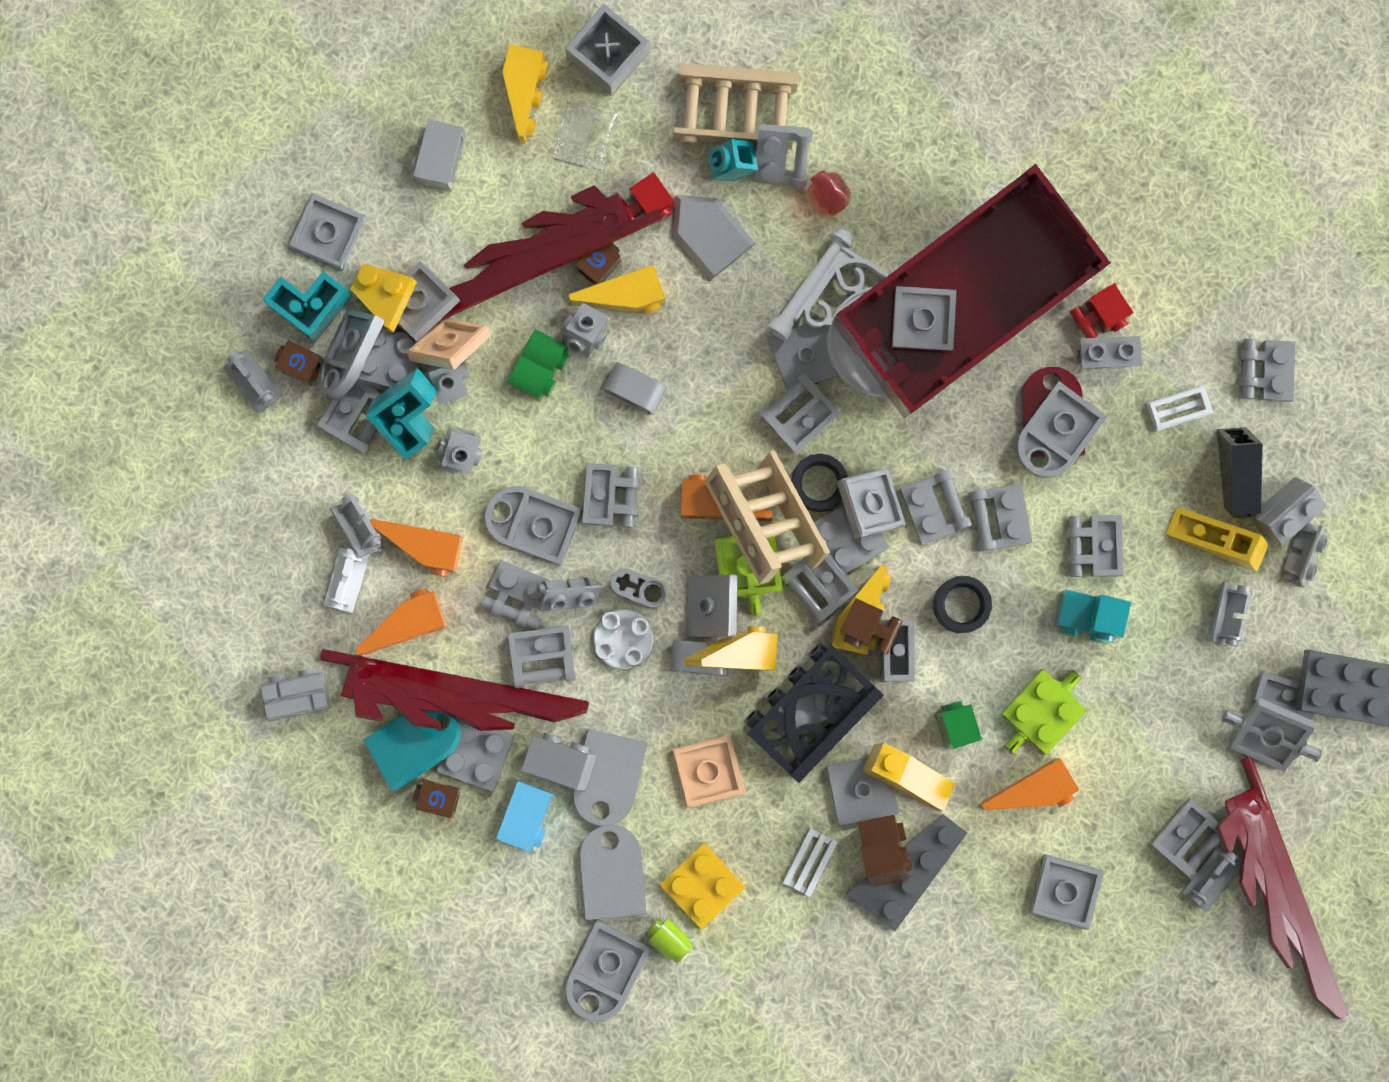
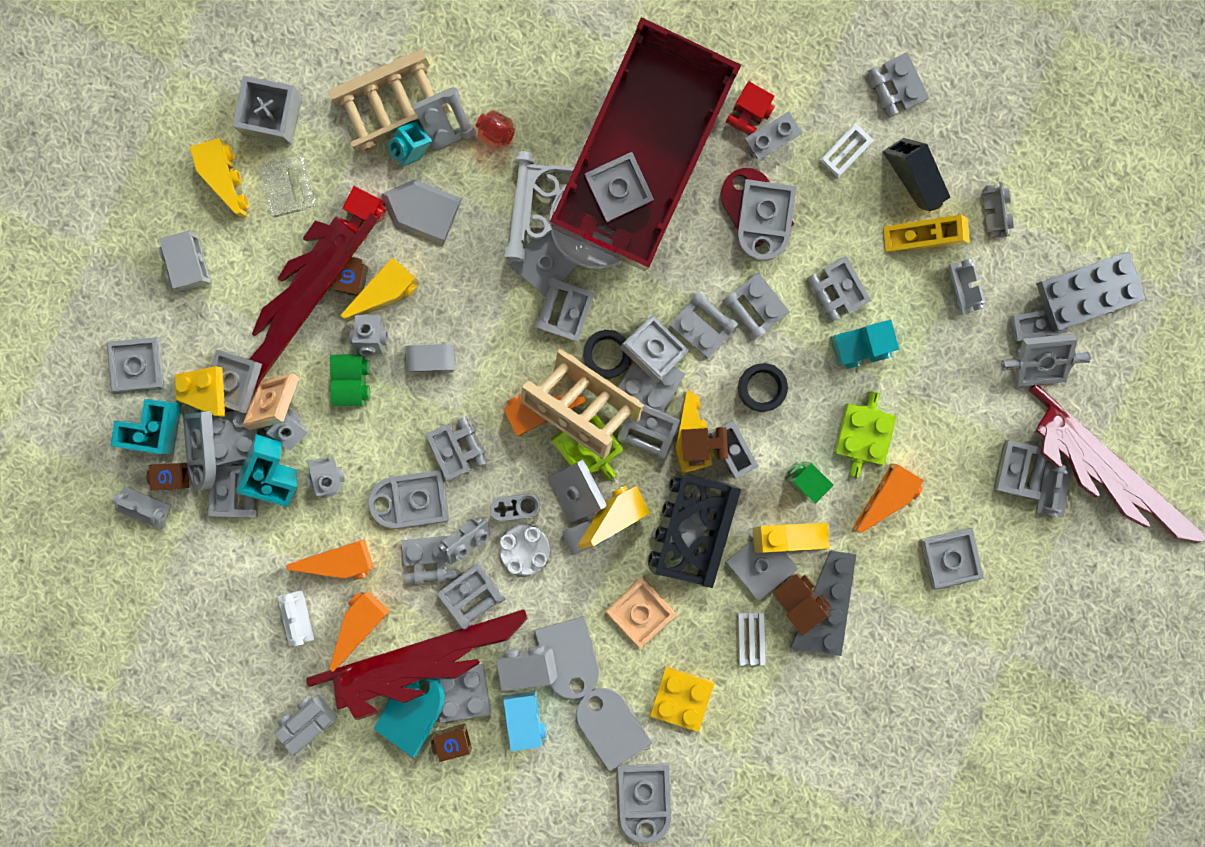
camera: 15 degrees left, 5 degrees up
light grey hinge [330,494,385,558] -> none
lime brick [647,918,693,963] -> none
light grey brick [1251,477,1326,546] -> none

